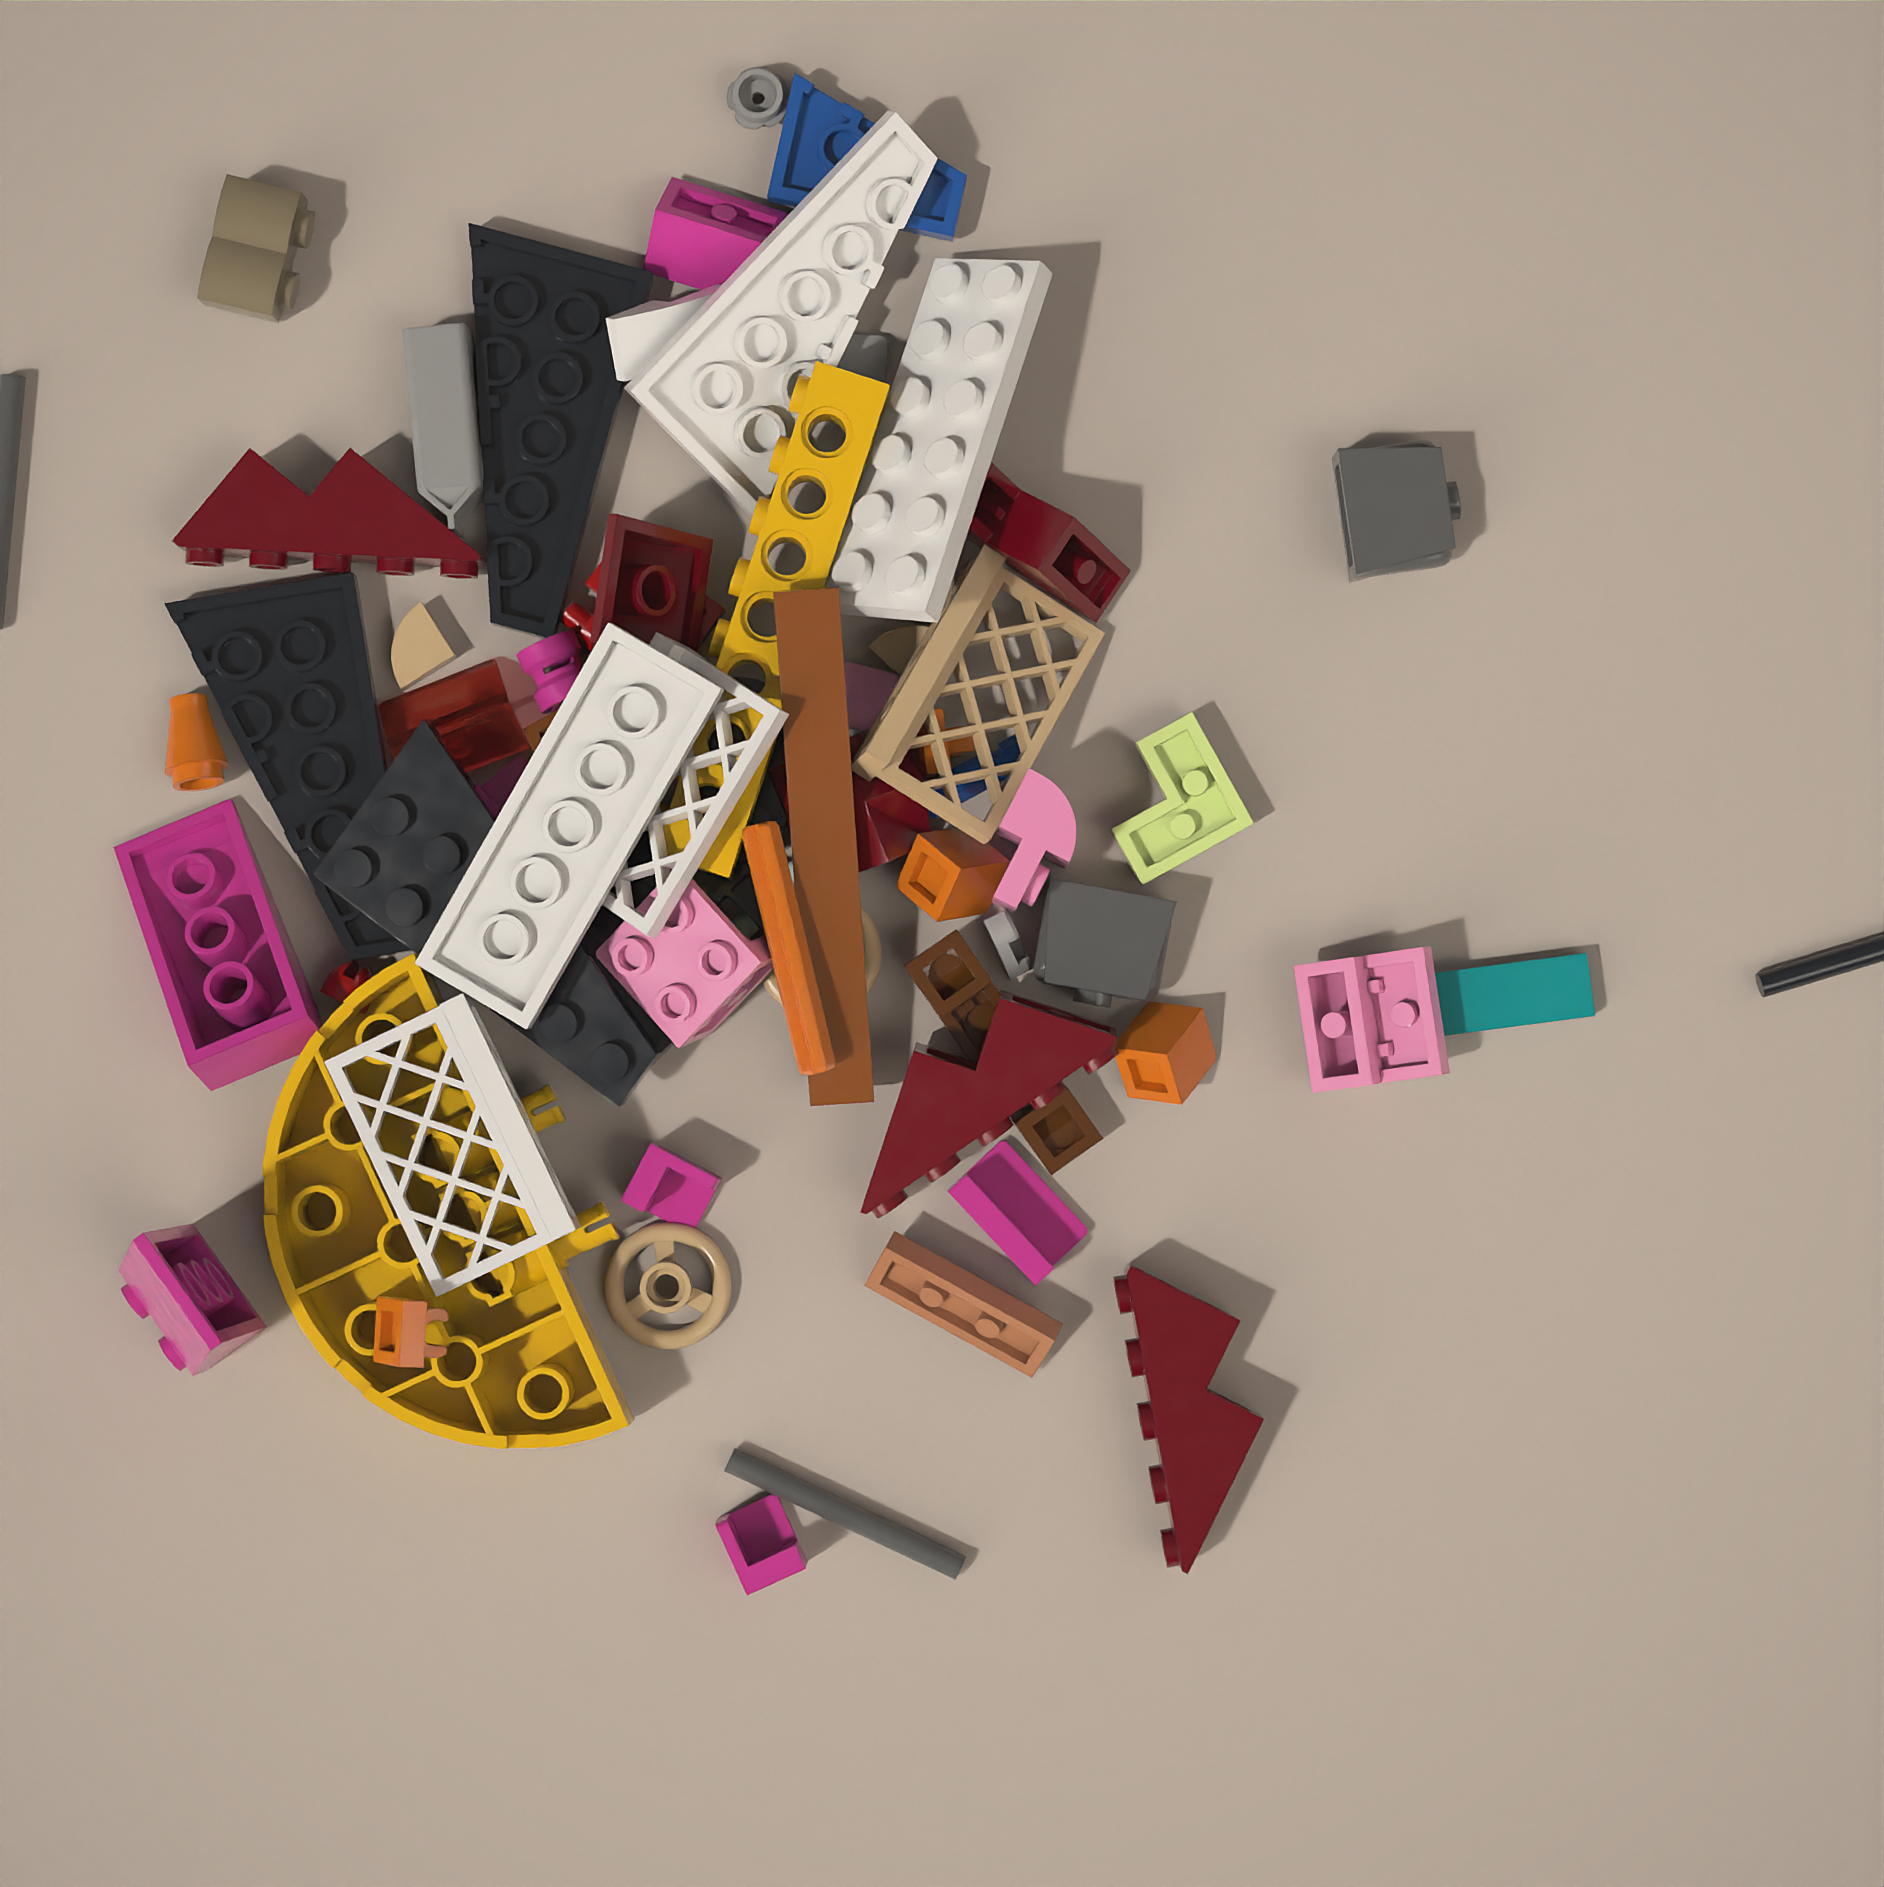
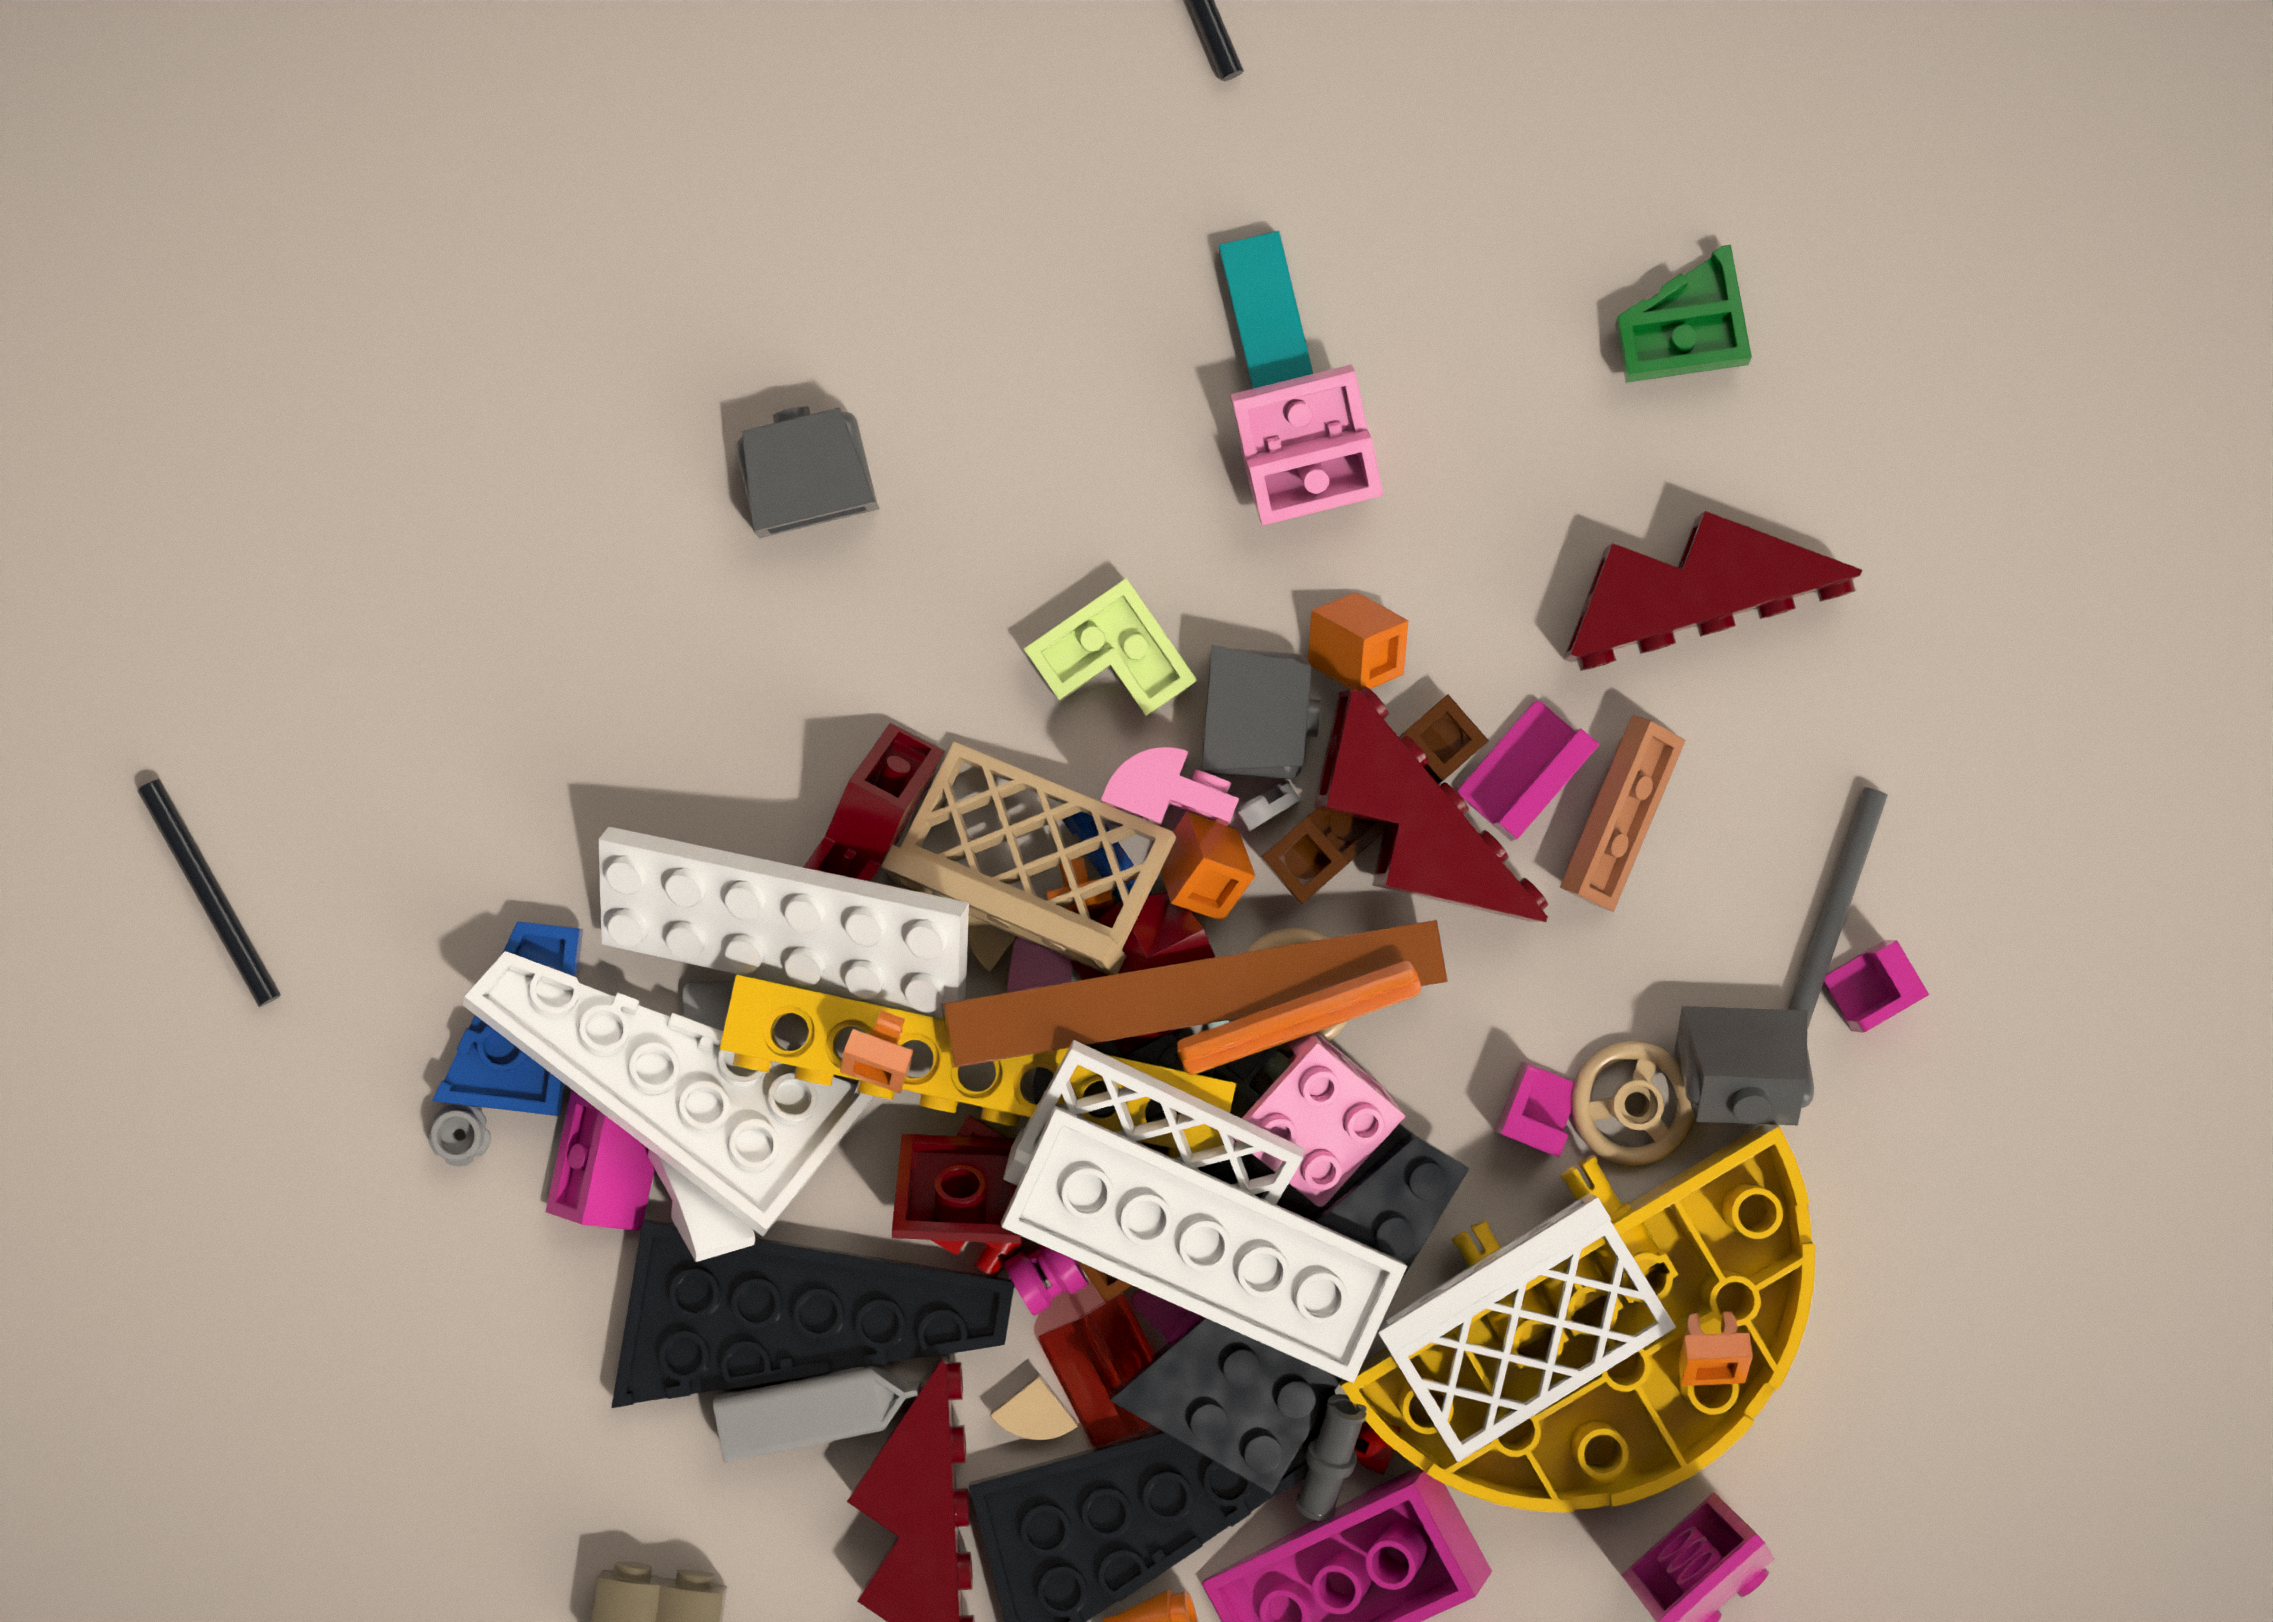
camera: 90 degrees left, 0 degrees up
none -> orange tile [840,1010,914,1093]
none -> dark grey pin [1296,1394,1367,1521]
none -> green wing [1615,245,1752,383]
none -> dark grey torso [1674,1006,1814,1126]

